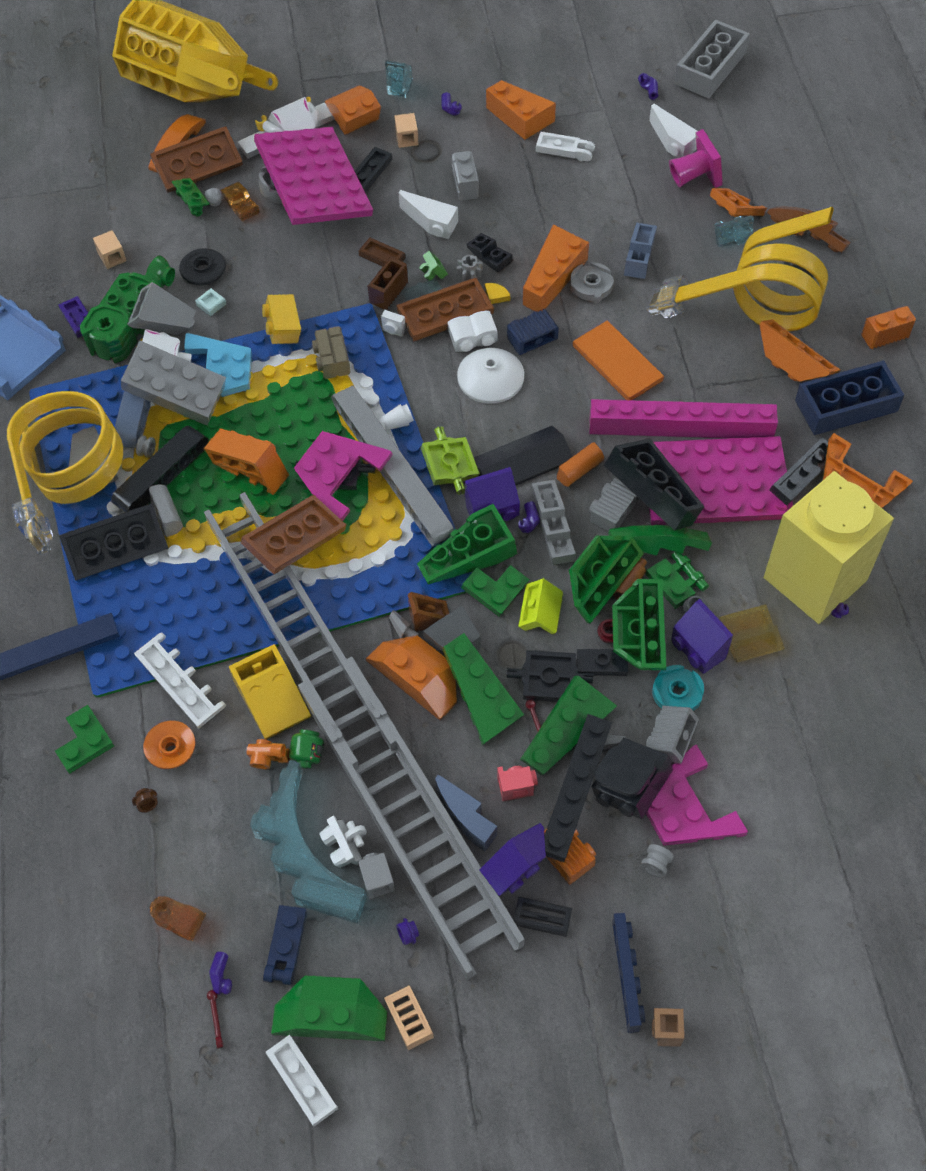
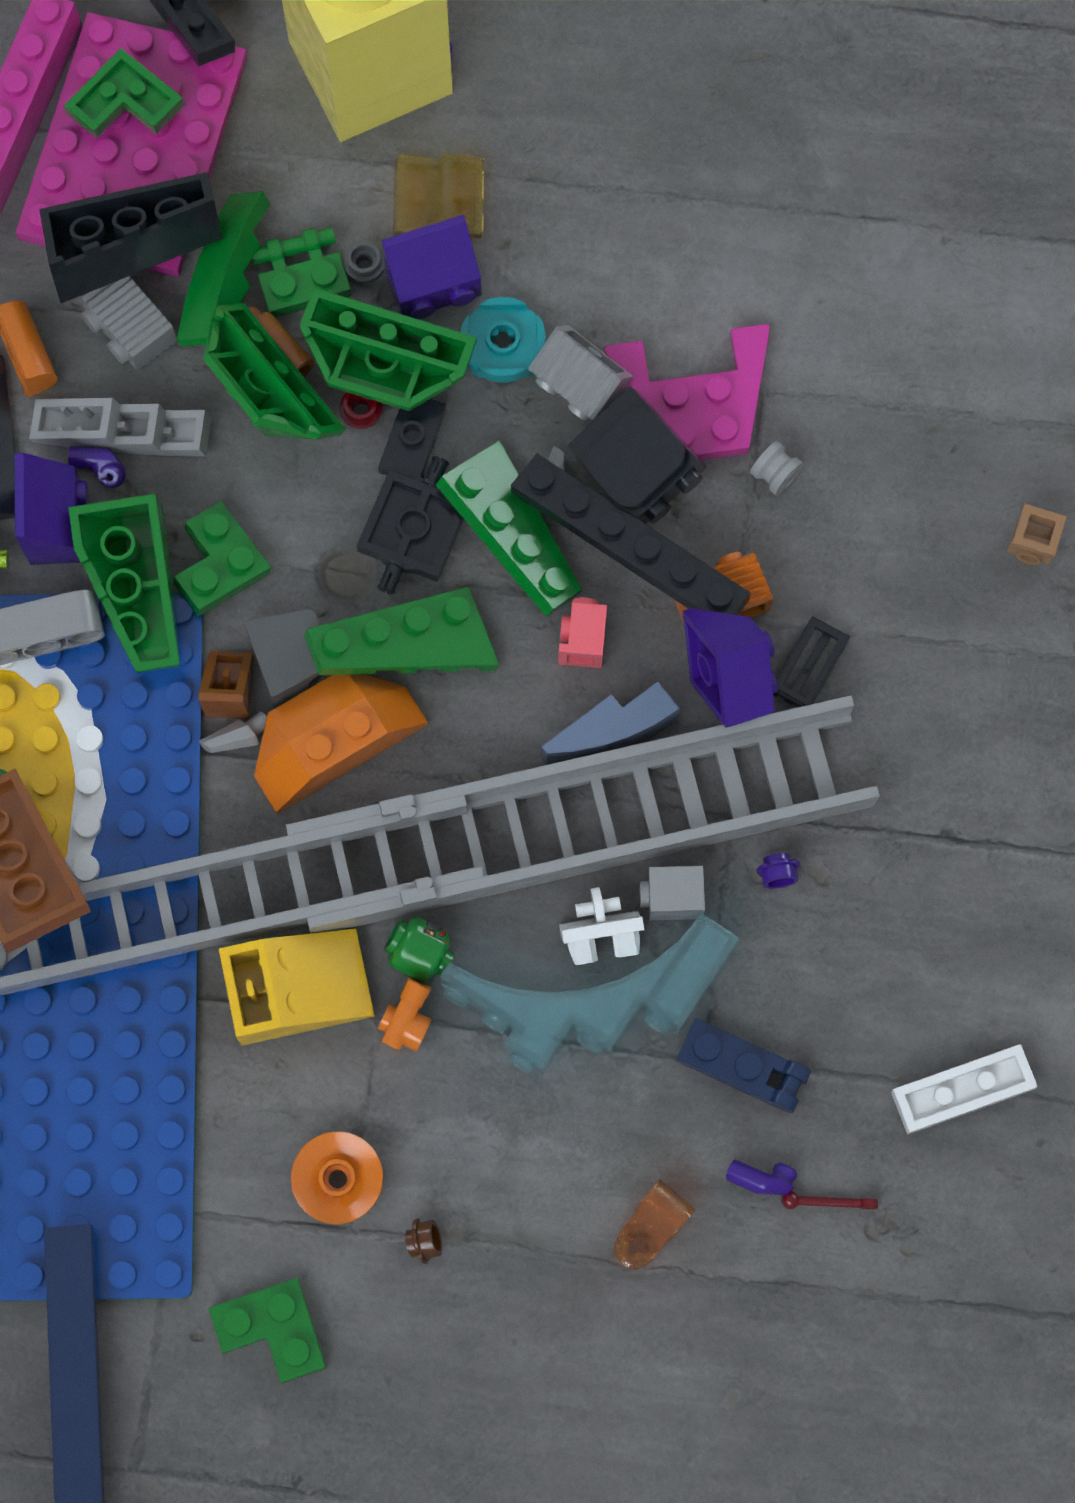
camera: 75 degrees left, 15 degrees up
white hinge [134,632,226,729] -> none
green wedge [271,975,387,1041] -> none
light nougat slope [384,985,434,1050] -> none
neon yellow panel [518,578,563,634] -> none
dark red hinge [525,700,541,732] -> none
dark blue plate [612,913,645,1033] -> none
none -> green plate [64,48,185,138]

